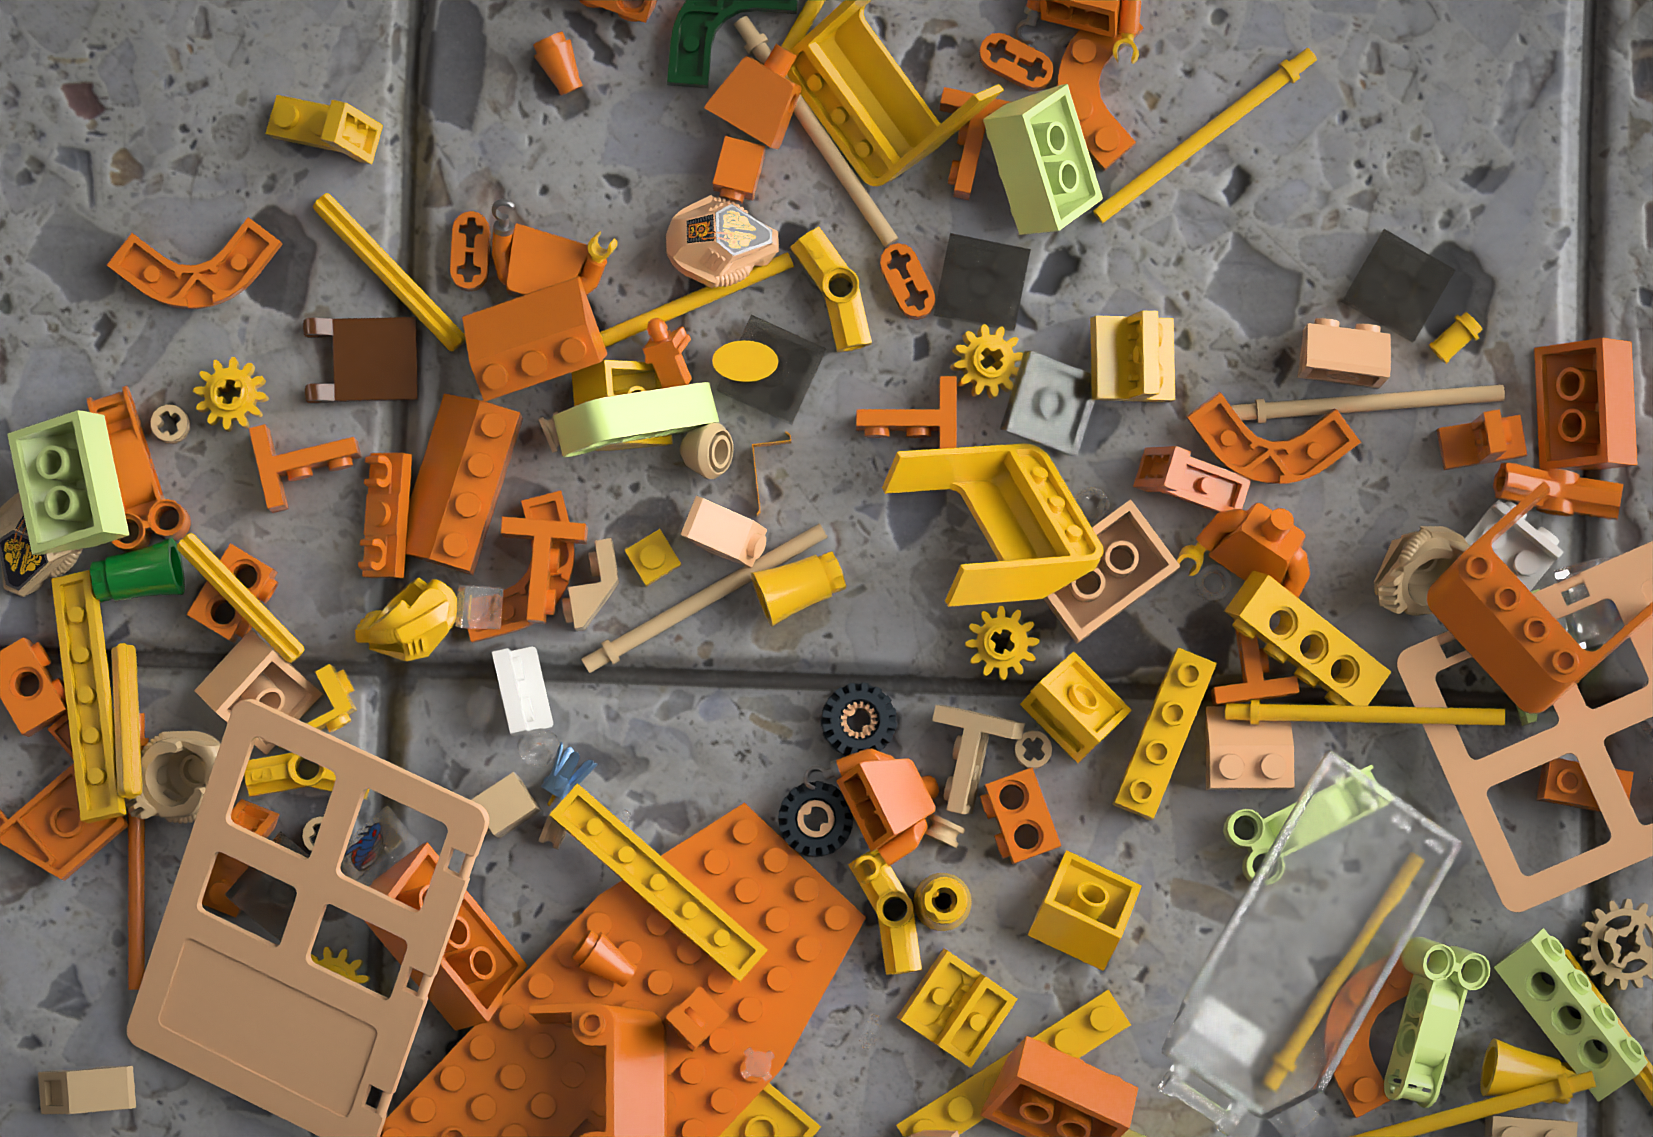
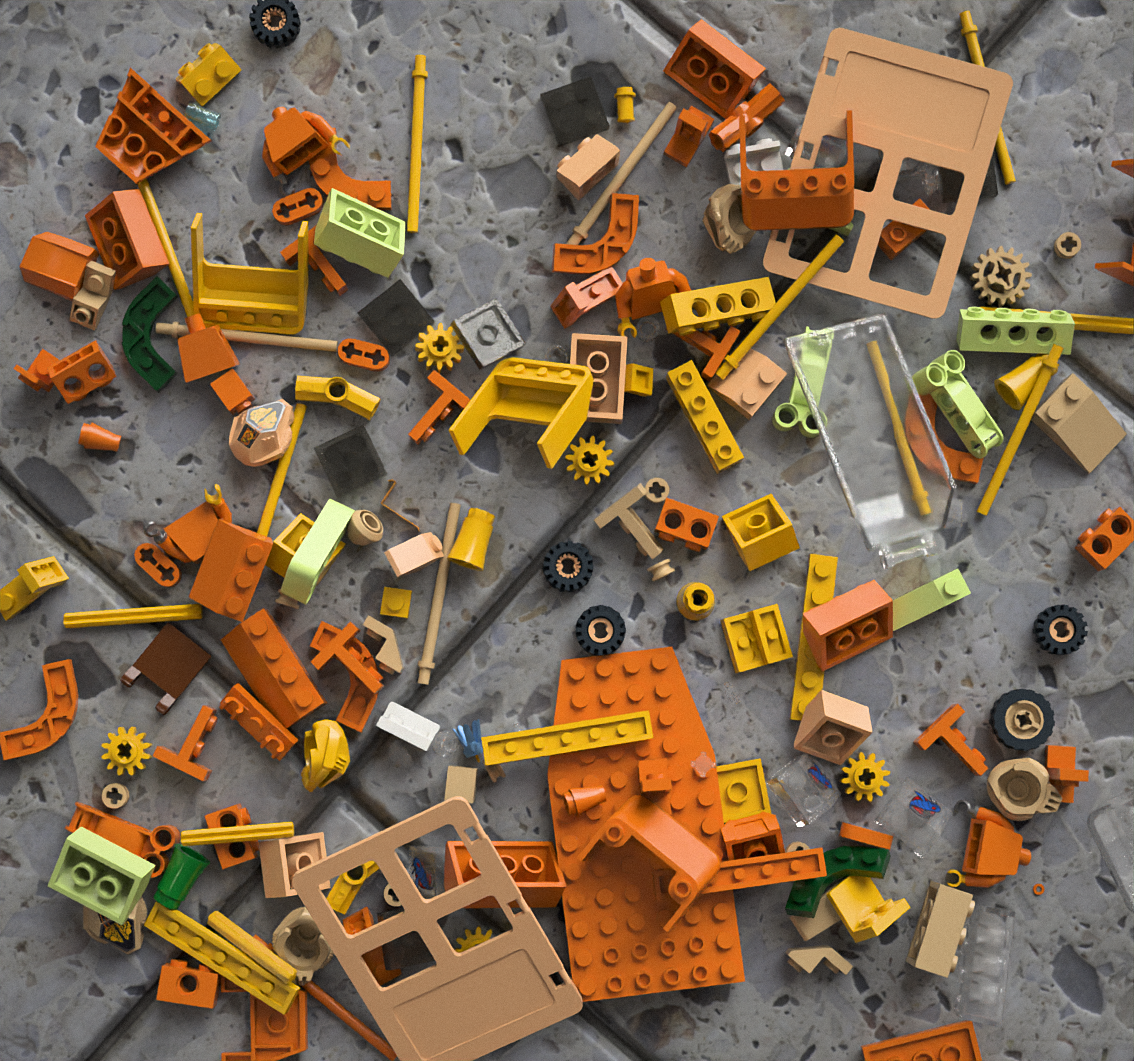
camera: 55 degrees left, 0 degrees up
yellow bracket [278,664,357,750] -> none
clear plate [455,585,504,629] -> none
orange piece [642,318,692,388] -> none
yellow sticker [712,340,778,382] -> none
orange torso [803,749,939,884] -> none
yellow piece [848,849,922,975] -> none
yellow bracket [1020,651,1132,763] -> none
yellow bracket [1090,310,1175,402] -> none
none -> yellow plate [624,363,654,397]

